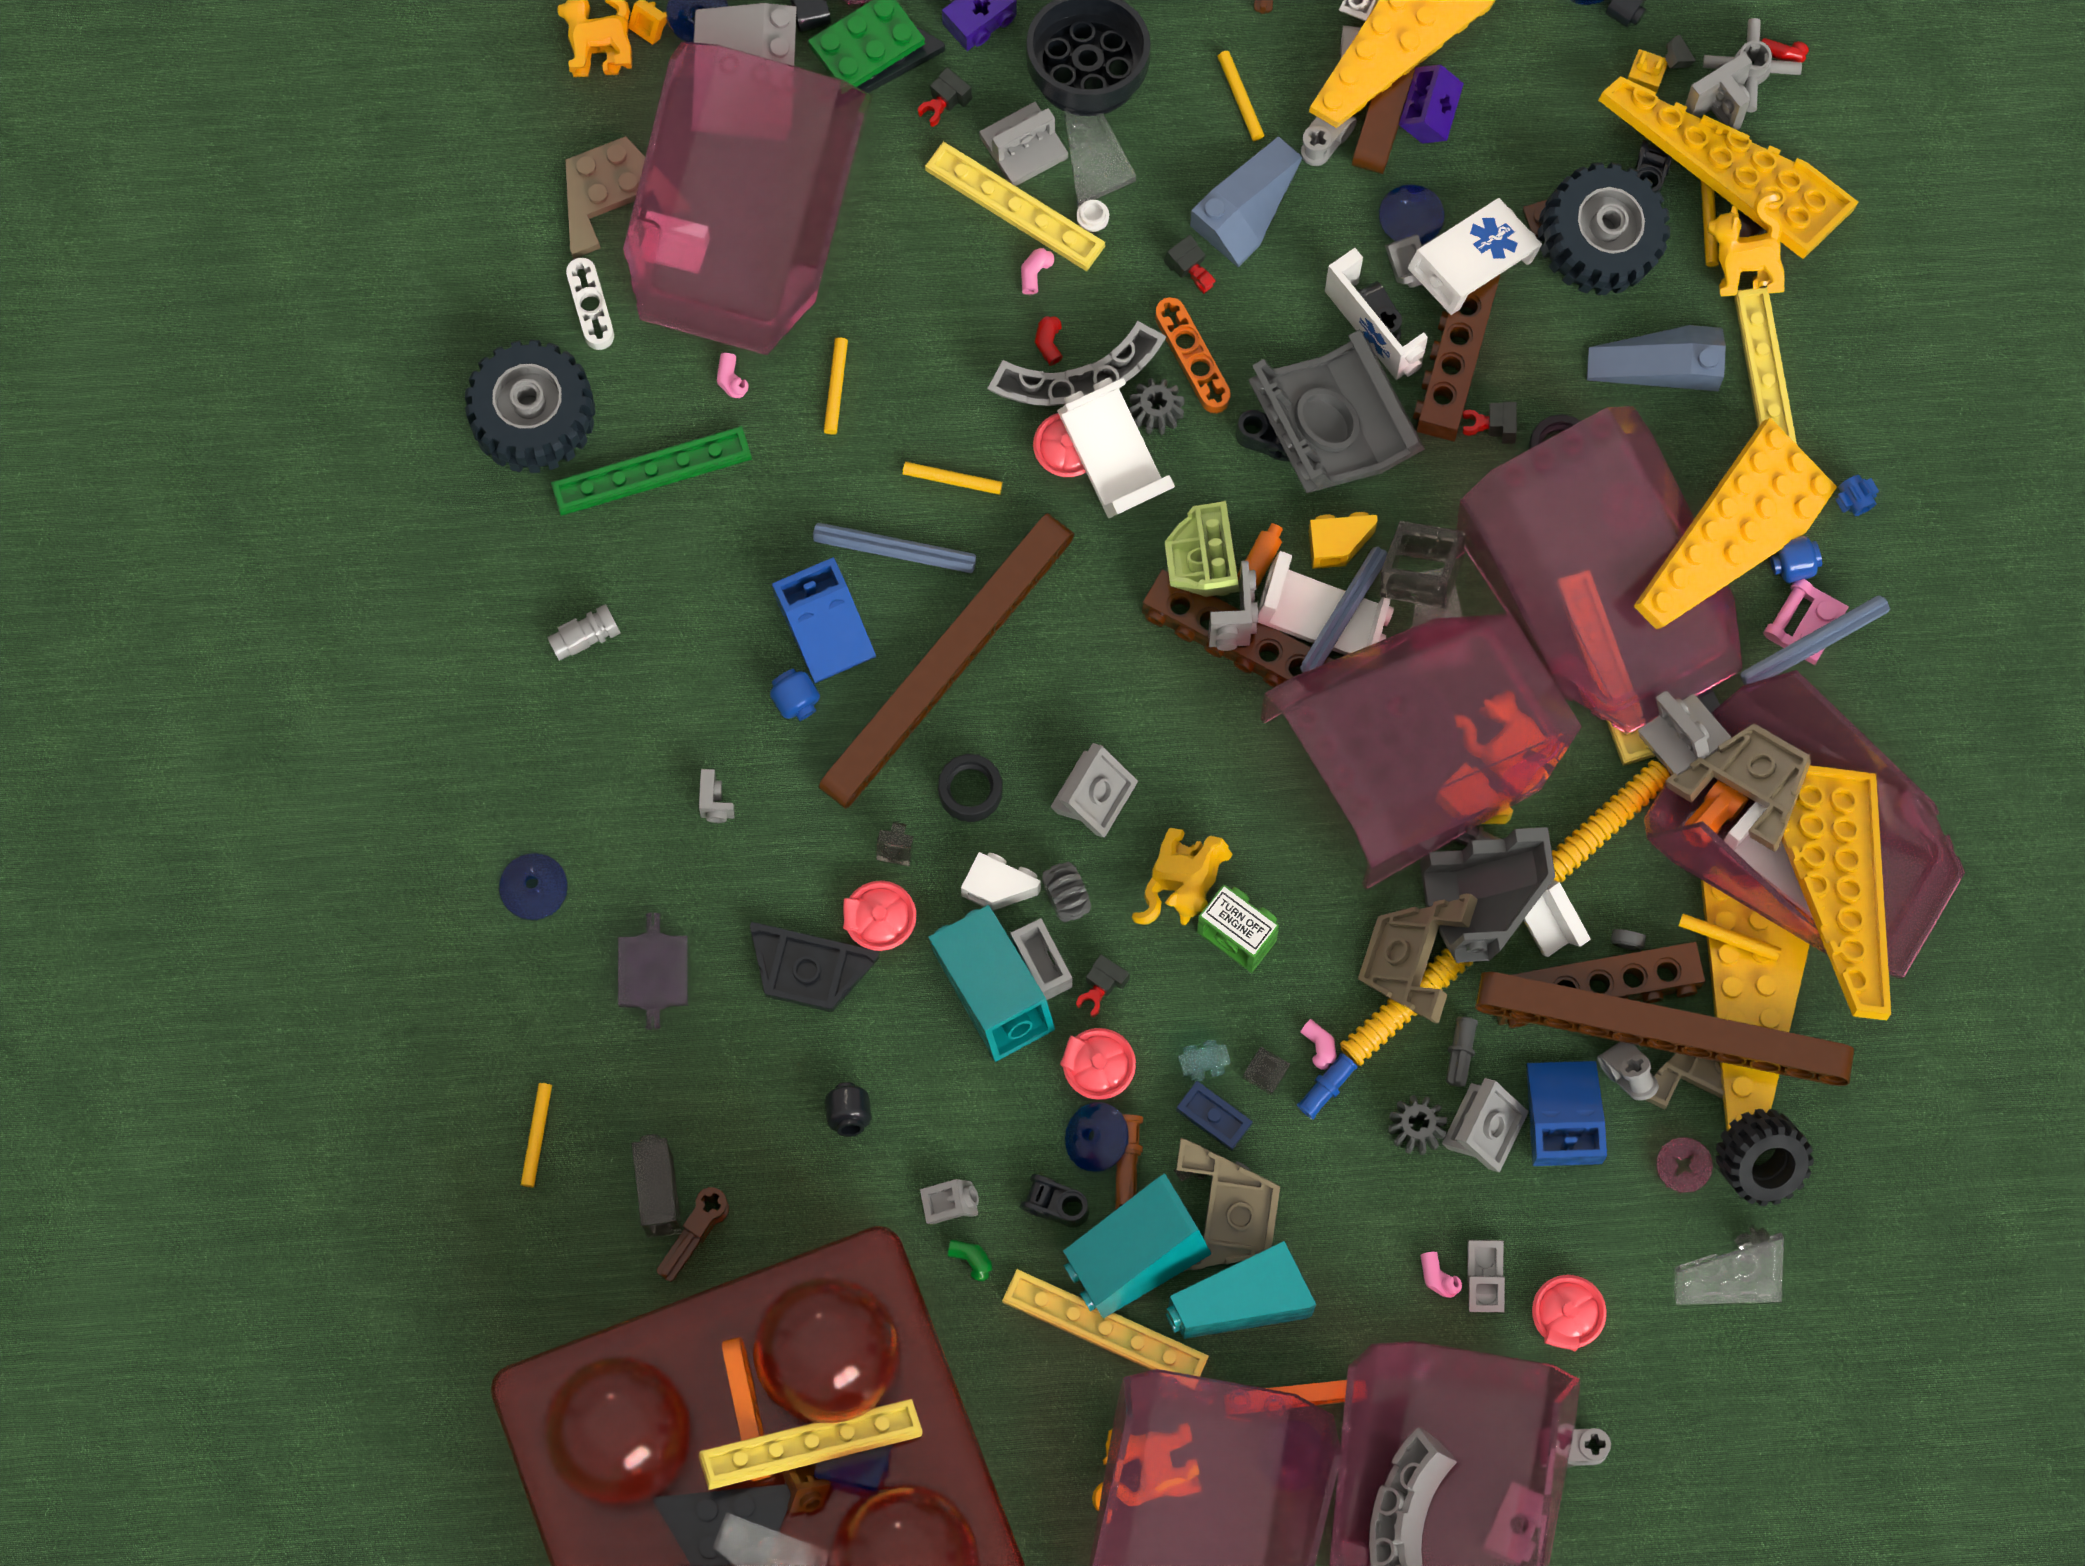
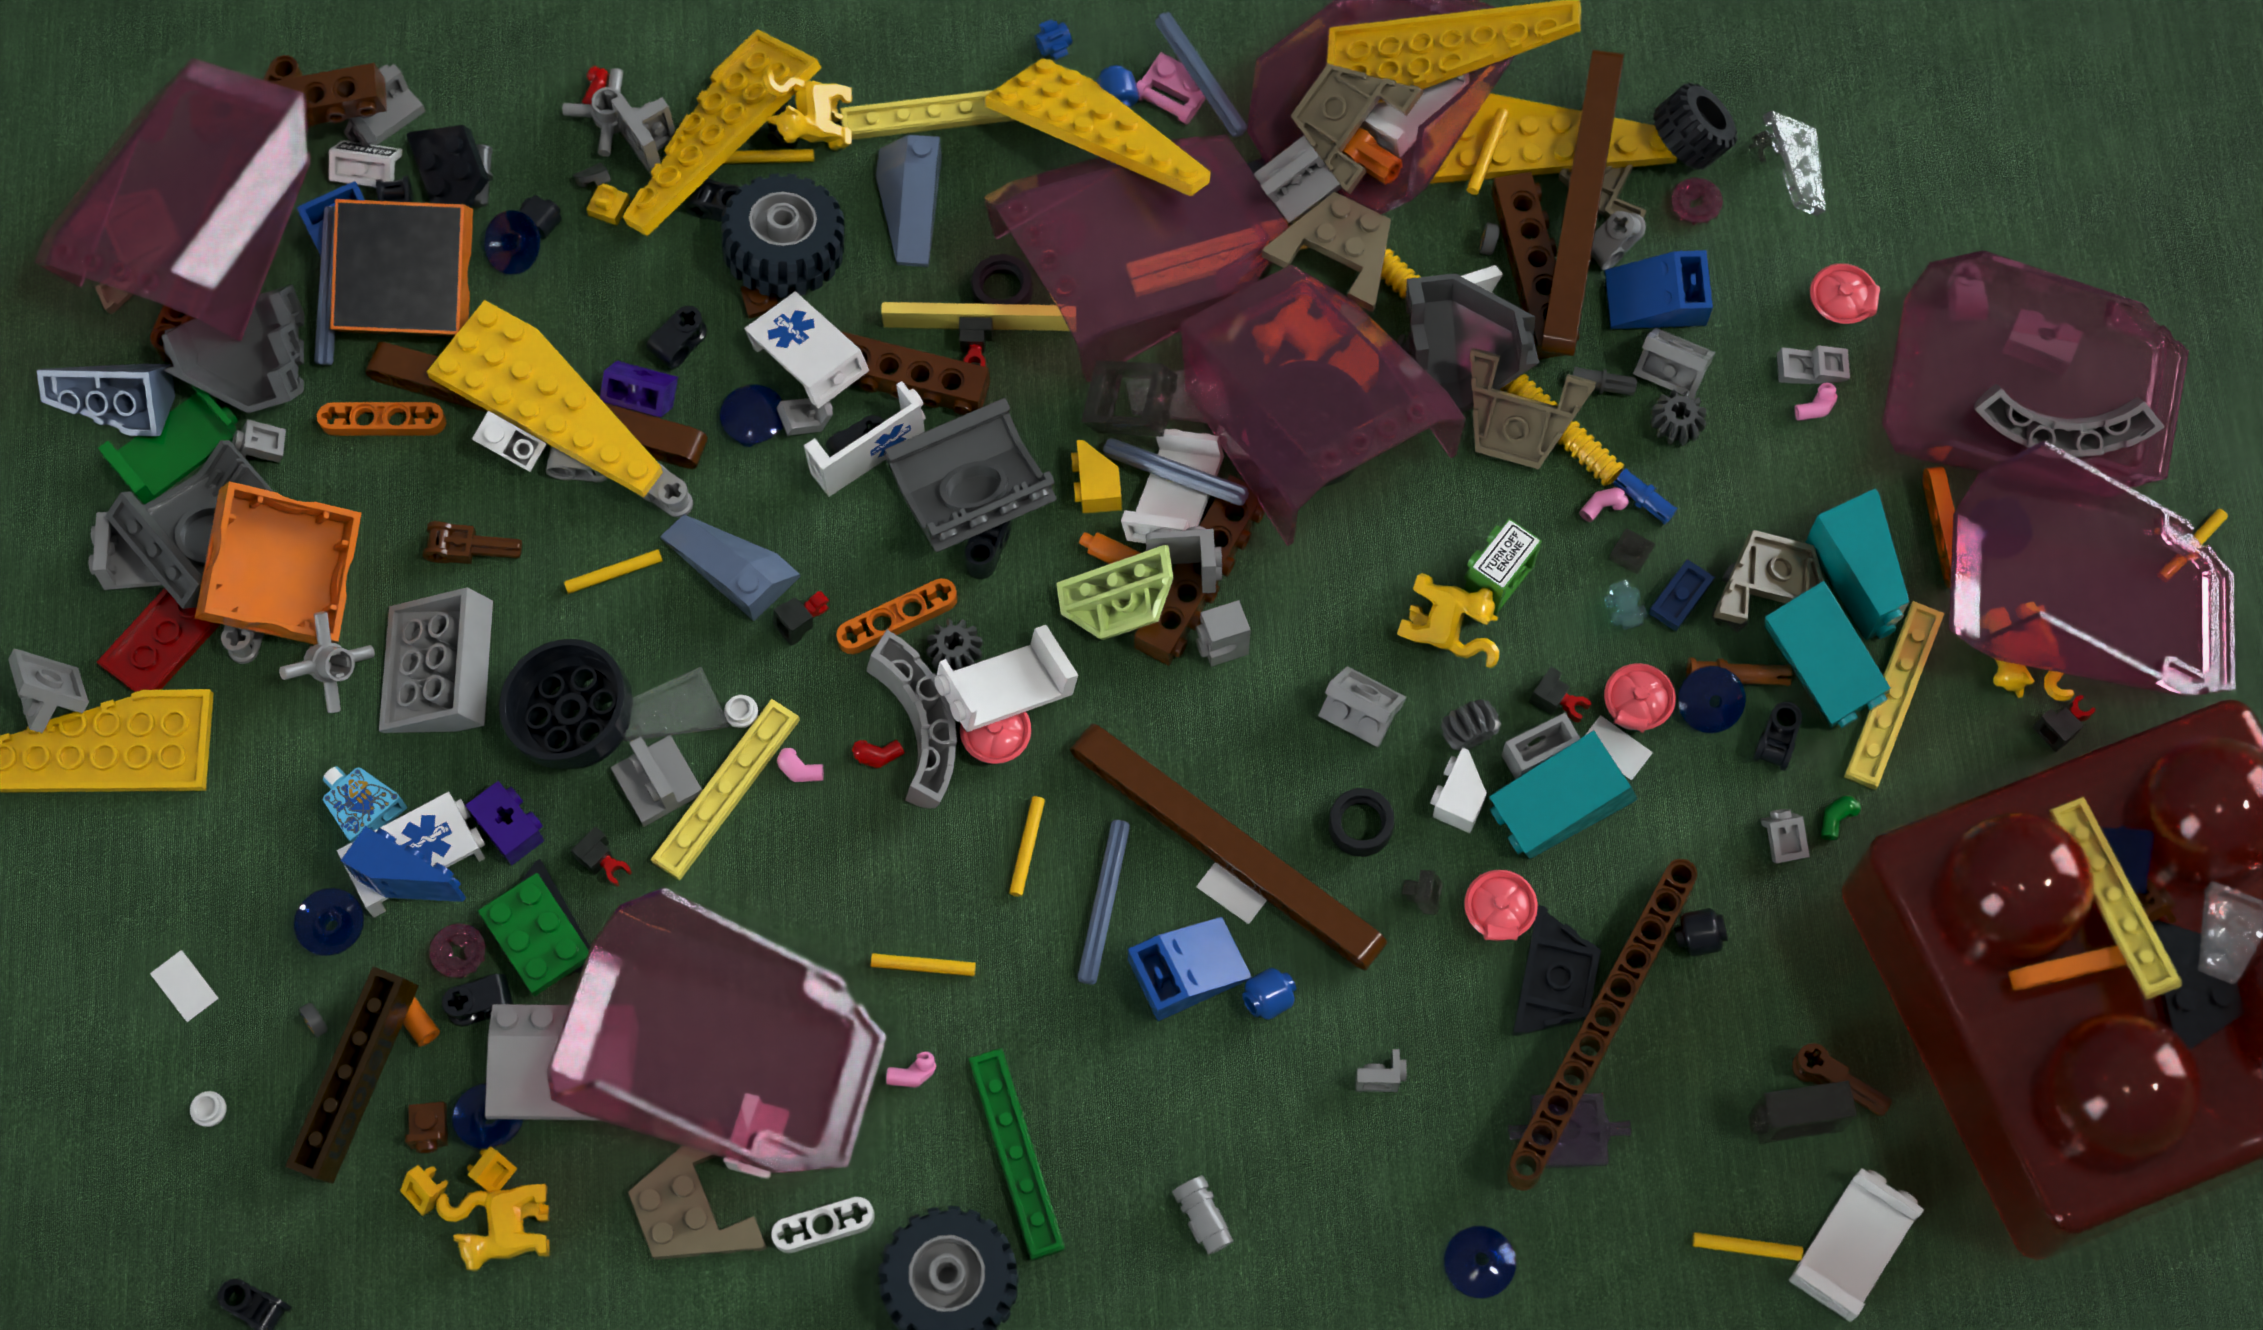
camera: 90 degrees left, 5 degrees down
none -> black piece [646,306,707,369]
none -> light yellow tile [881,302,1076,331]
none -> light grey brick [1196,600,1251,667]
none -> white sticker [1196,862,1267,924]
none -> dark tan wing [1262,192,1391,312]
none -> reddish brown beam [1507,859,1698,1191]
none -> white sticker [1585,715,1653,780]
none -> white panel [1788,1168,1924,1322]
none -> pearl dark grey piece [2032,695,2096,752]

